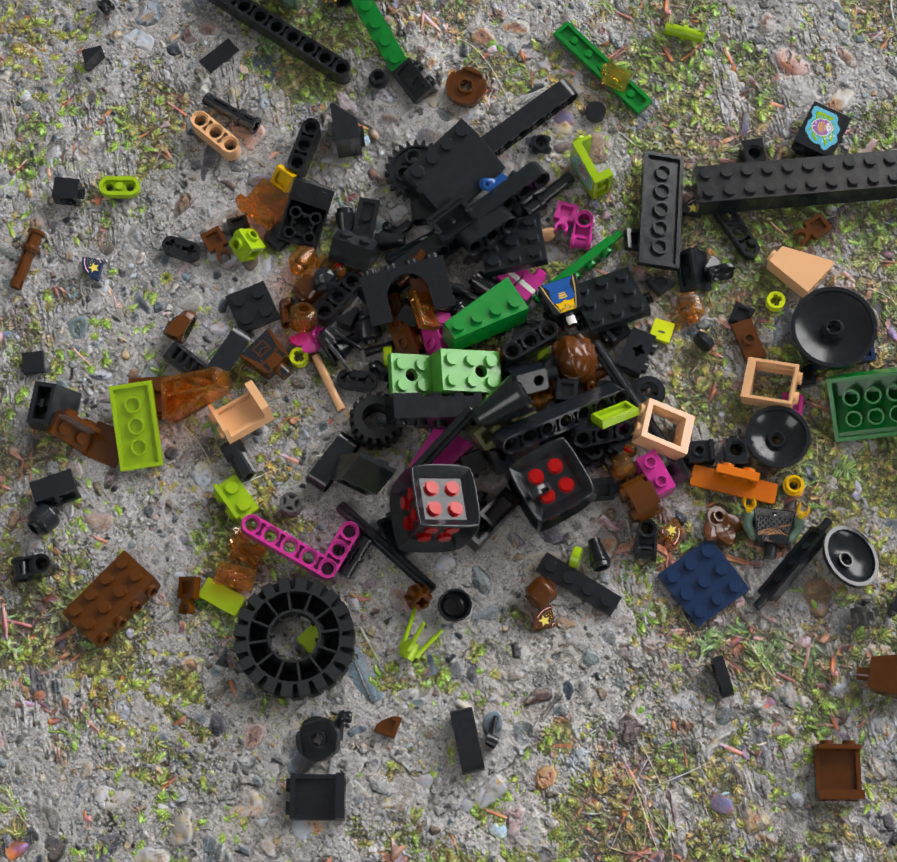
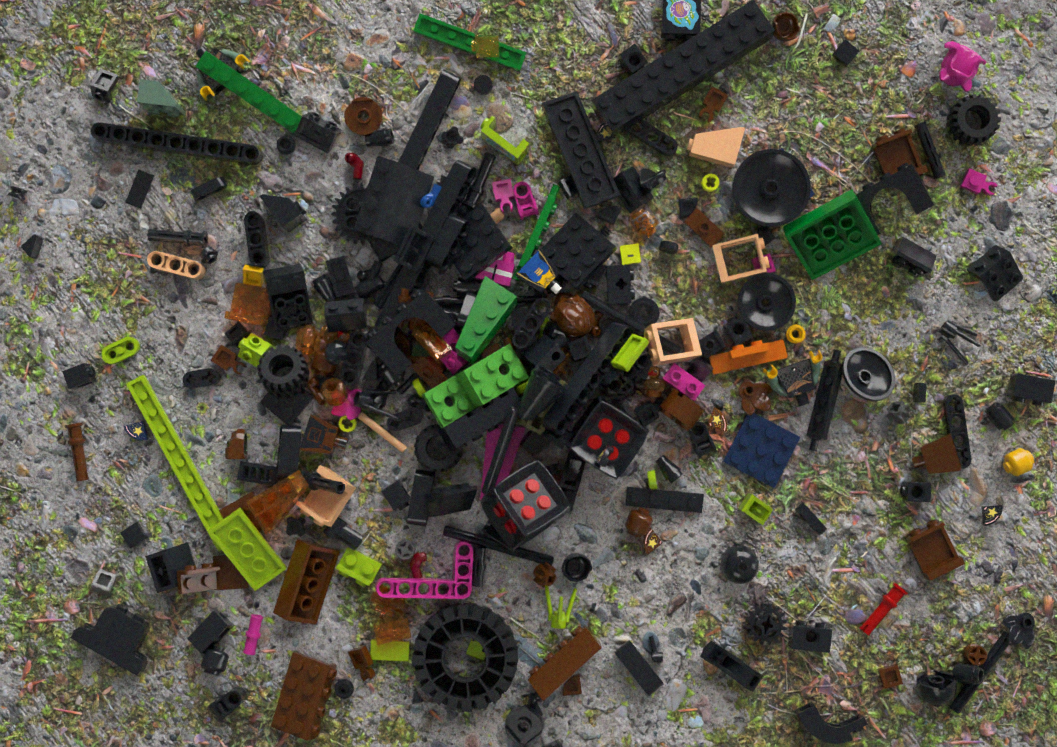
camera: 20 degrees left, 15 degrees up
none -> lime plate [126,375,223,552]
none -> black beam [190,177,228,201]
none -> black plate [199,247,218,264]
none -> dark pink pin [243,614,263,655]
none -> black tyre [257,345,310,398]
none -> reddish brown slope [273,539,340,625]
none -> black plate [286,517,306,536]
none -> black pin [296,471,345,494]
none -> black plate [335,679,354,699]
none -> dark red arm [345,152,364,180]
none -> black cone [365,127,394,147]
none -> black brick [381,480,411,511]
none -> dark red arm [409,552,427,578]
none -> beam [456,292,476,327]
none -> reddish brown slope [528,625,602,701]
none -> black arch [700,640,764,692]
none -> black cylinder [720,545,759,584]
none -> lime slope [738,493,773,525]
none -> black gear [744,602,787,645]
none -> black brick [788,620,832,653]
none -> red pin [859,582,908,636]
none -> black brick [900,481,931,502]

